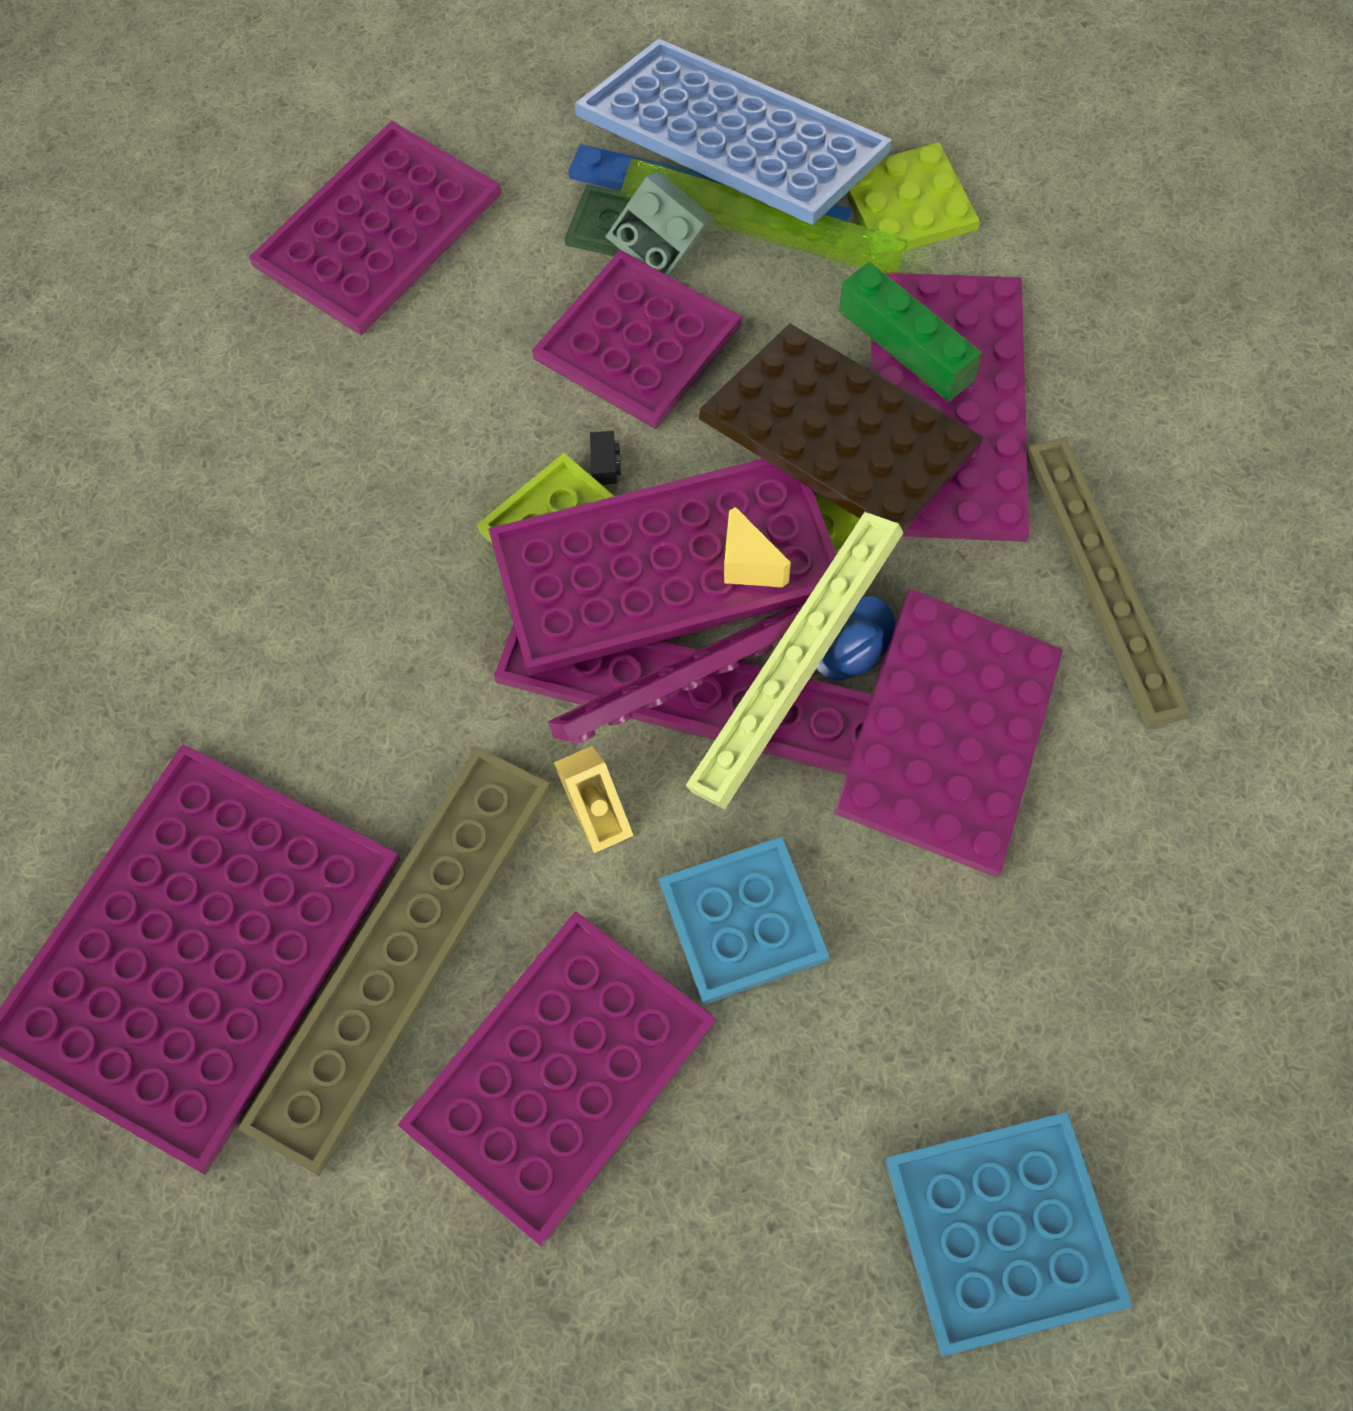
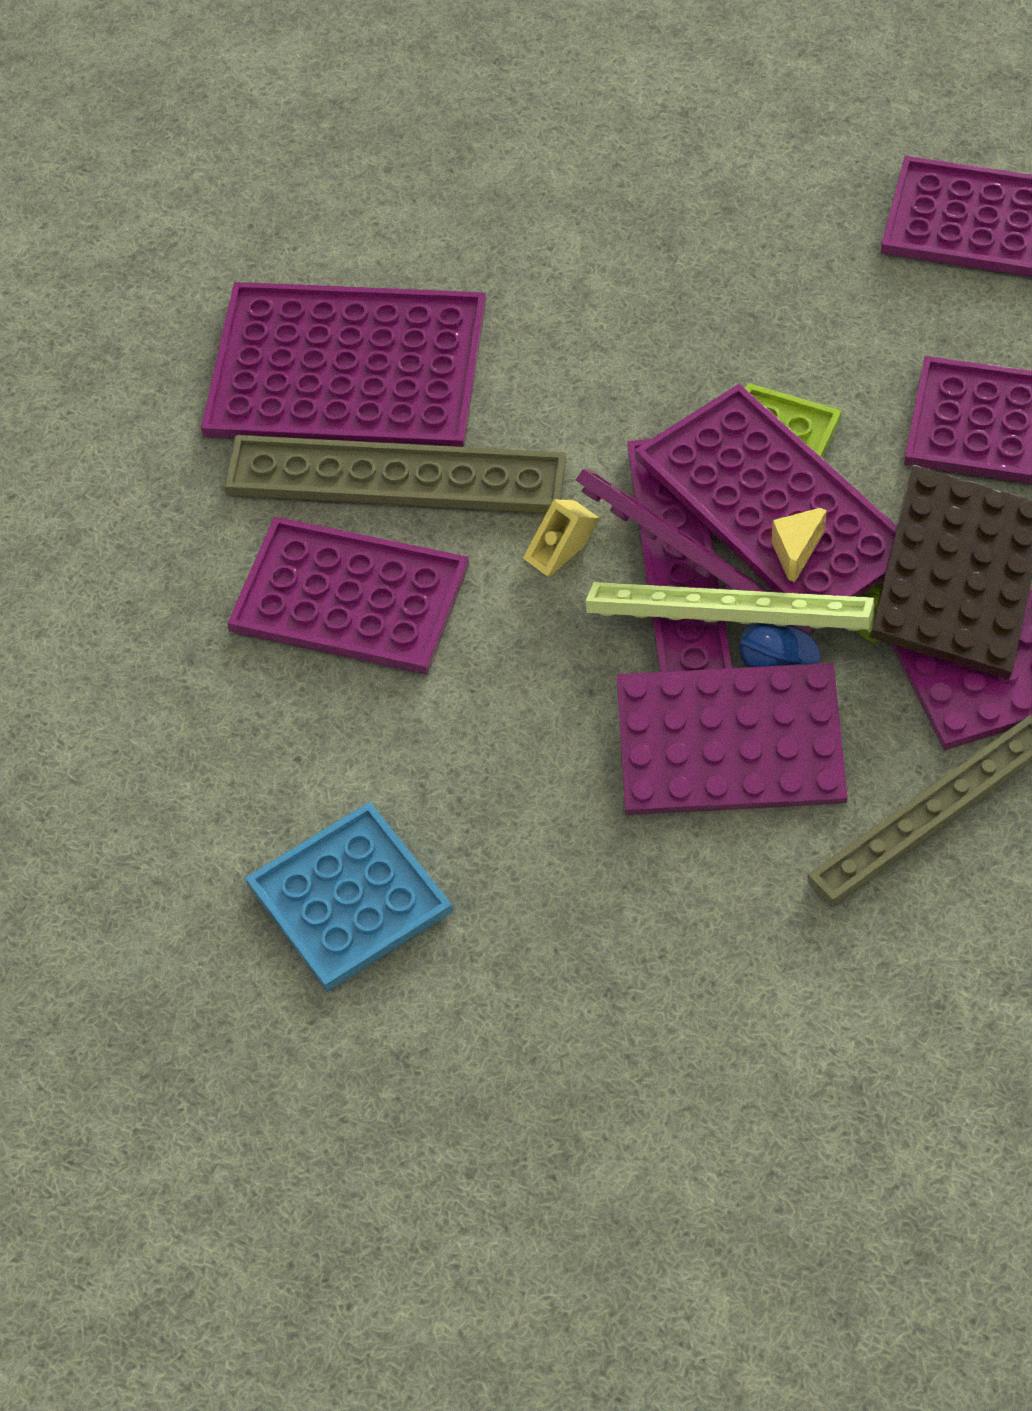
camera: 70 degrees right, 10 degrees down
black piece [590,431,621,485] -> none
dark azure plate [658,836,830,1005] -> none

